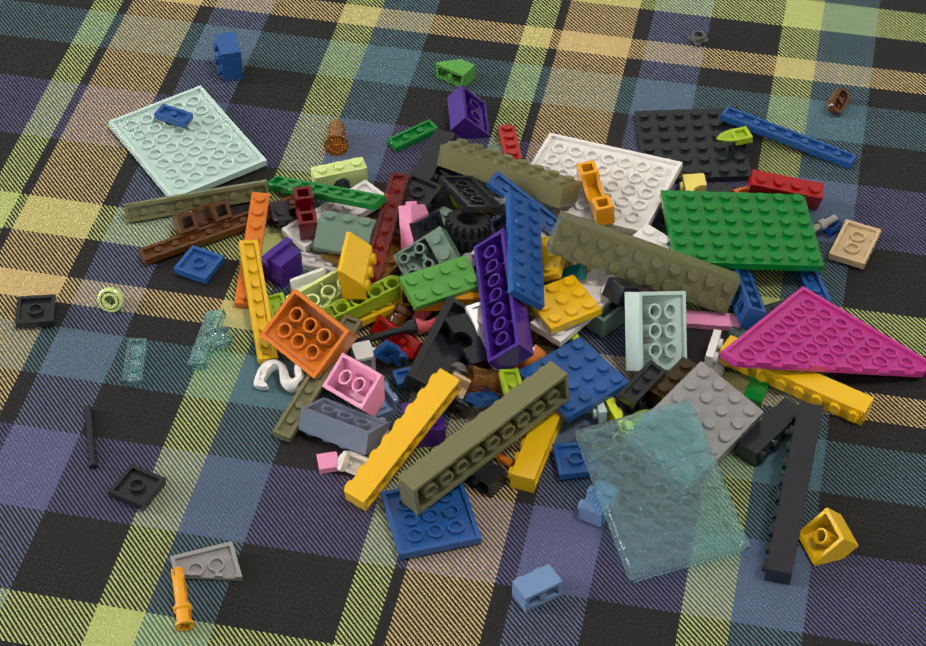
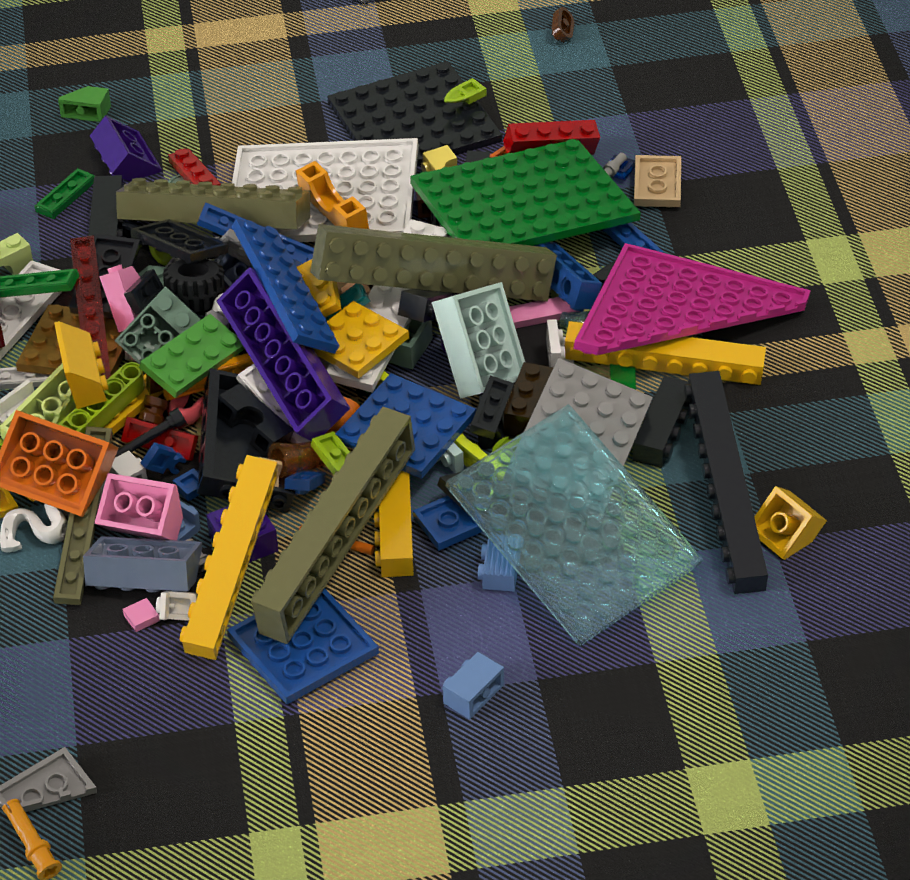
camera: 20 degrees left, 0 degrees up
sand green slope [313,210,377,255] -> none
dark grey plate [447,362,468,376] -> none
black brick [463,461,506,498] -> none
blue tile [720,106,857,169] -> none

